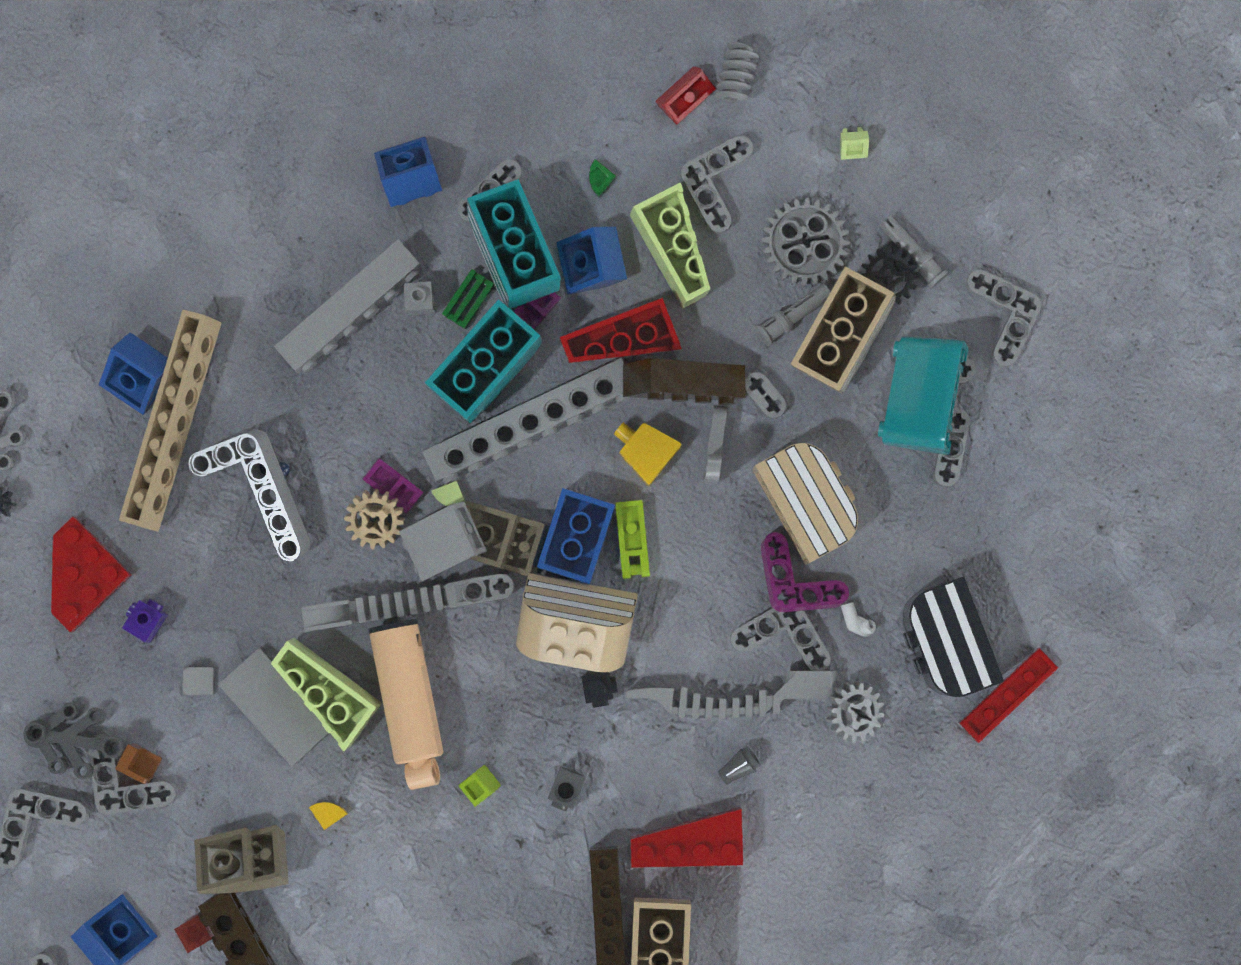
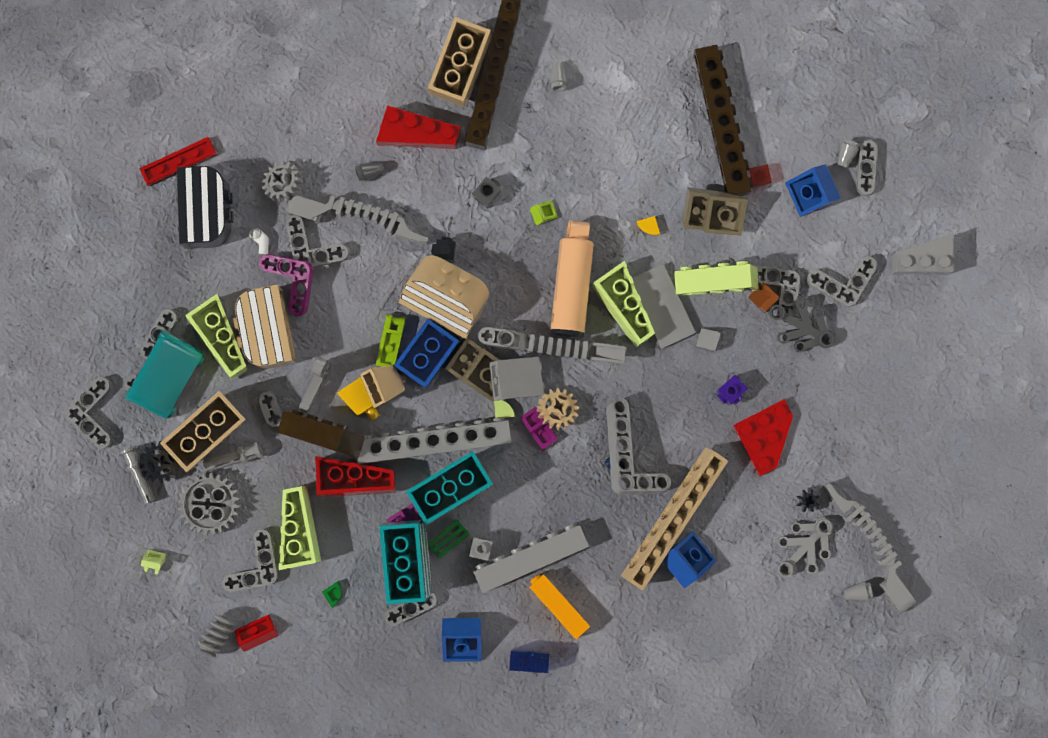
camera: 165 degrees left, 0 degrees up
blue slope [556,227,627,295] -> none
none -> yellowish green wedge [185,294,247,381]
none -> tan torso [360,365,407,408]
none -> clear blue brick [509,649,550,673]
none -> light orange brick [529,574,590,639]
none -> yellowish green wedge [675,261,759,296]

